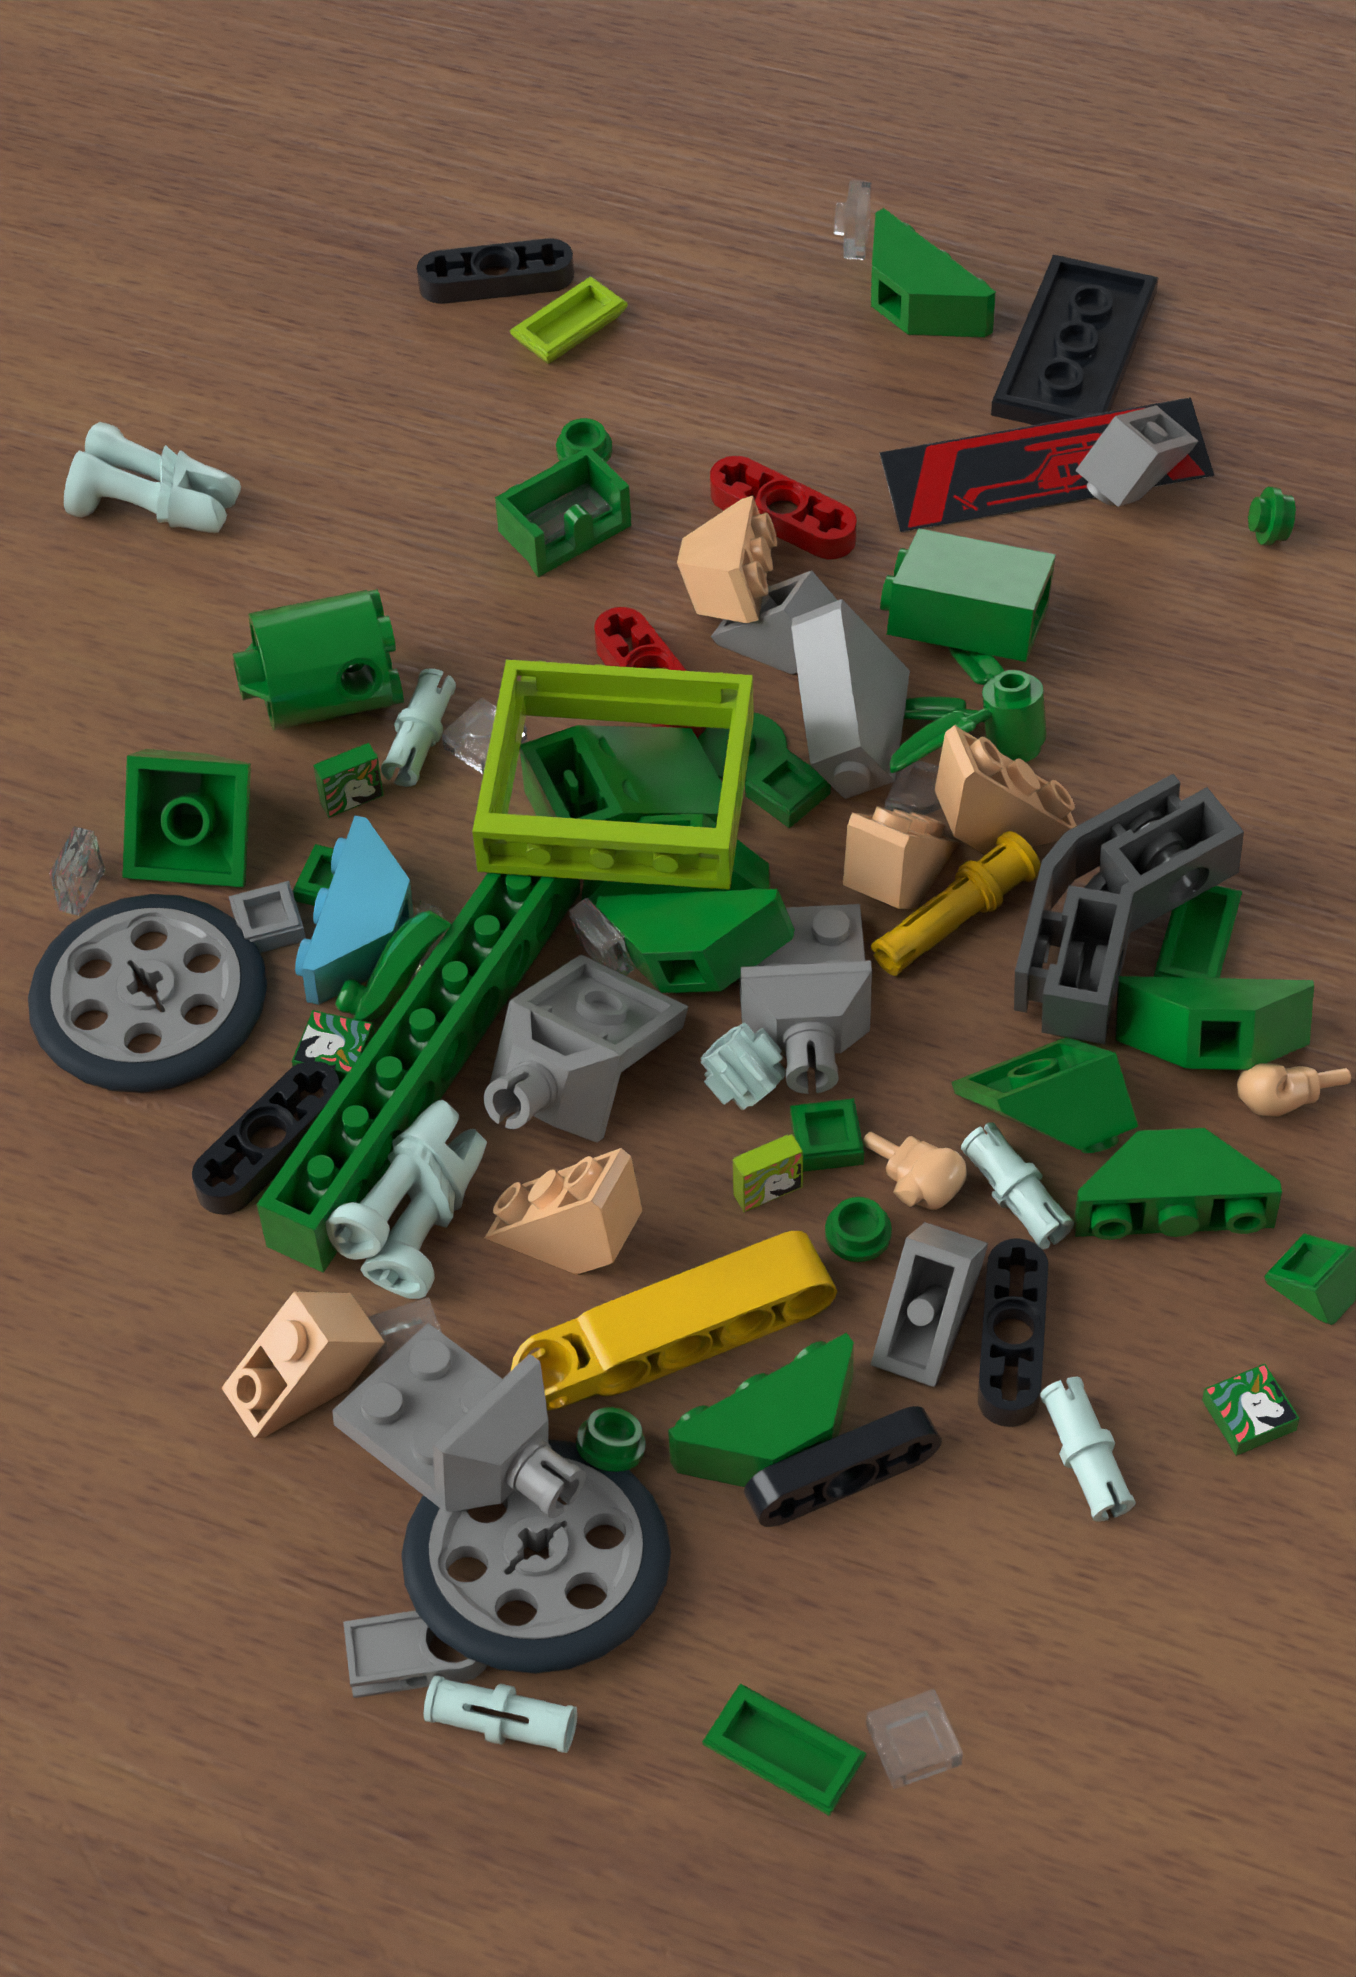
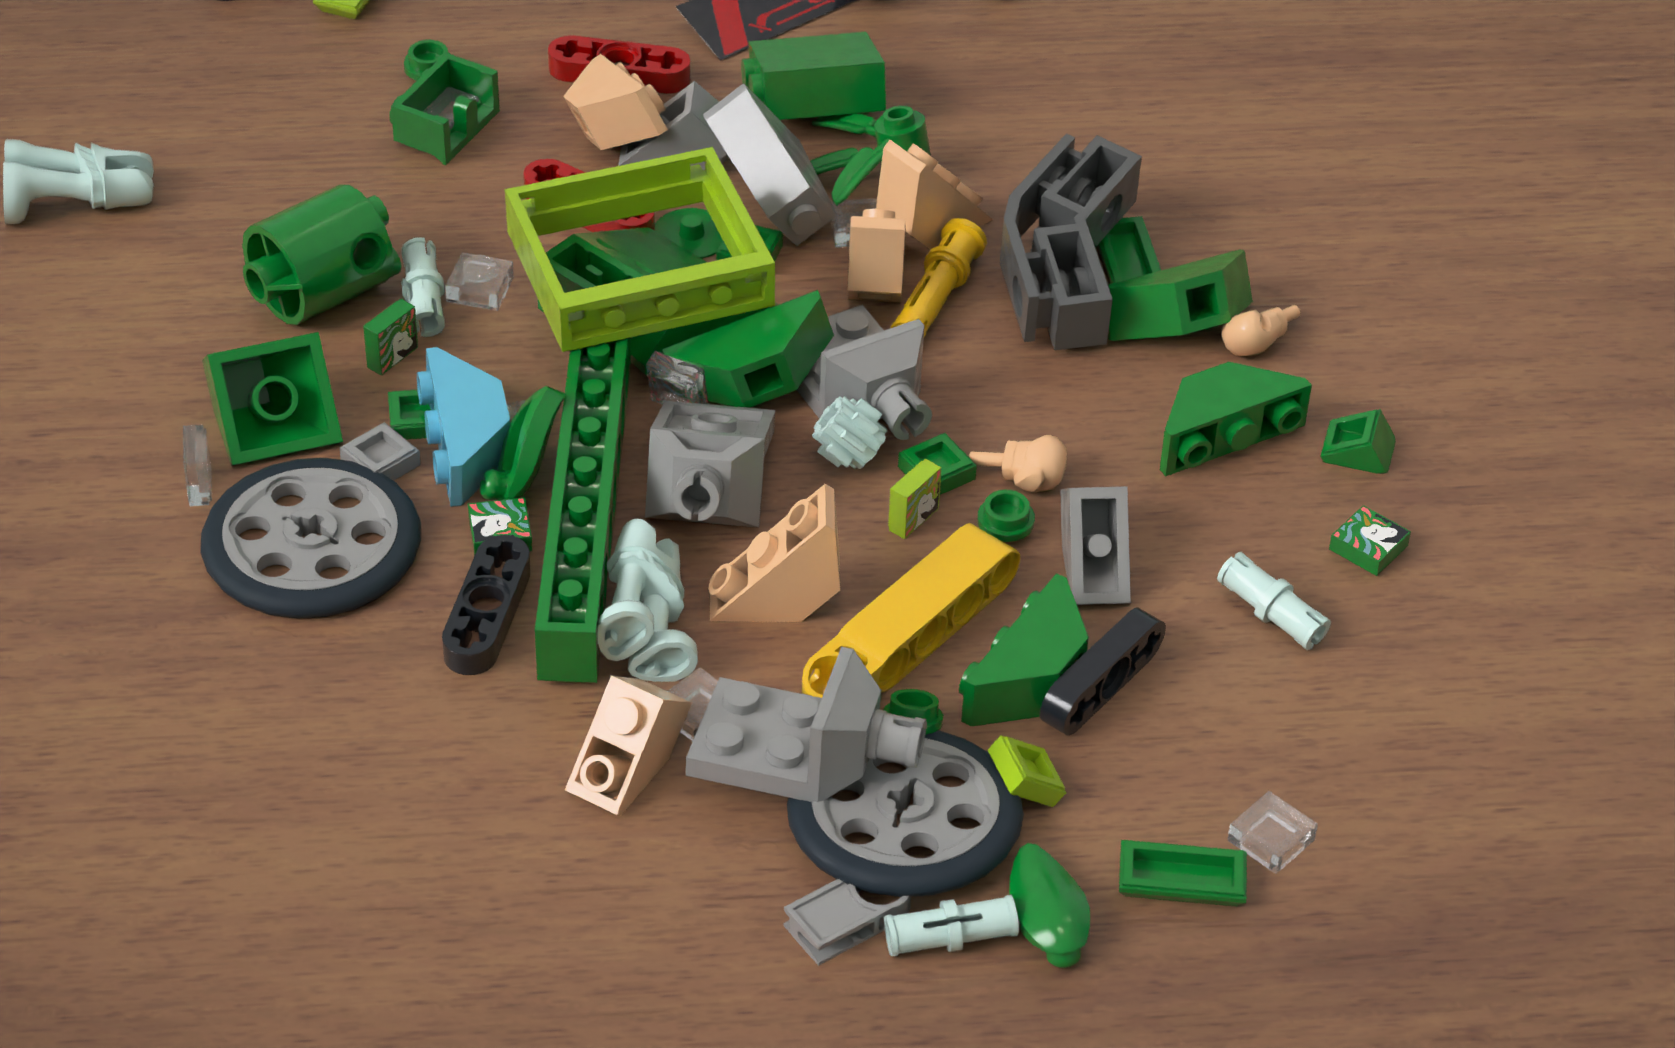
camera: 30 degrees left, 10 degrees down
green slope [951,1037,1138,1153] -> none
light aqua pin [961,1122,1074,1249] -> none
black beam [978,1238,1048,1427] -> none
none -> lime tile [988,735,1066,807]
none -> green arm [1009,843,1090,968]

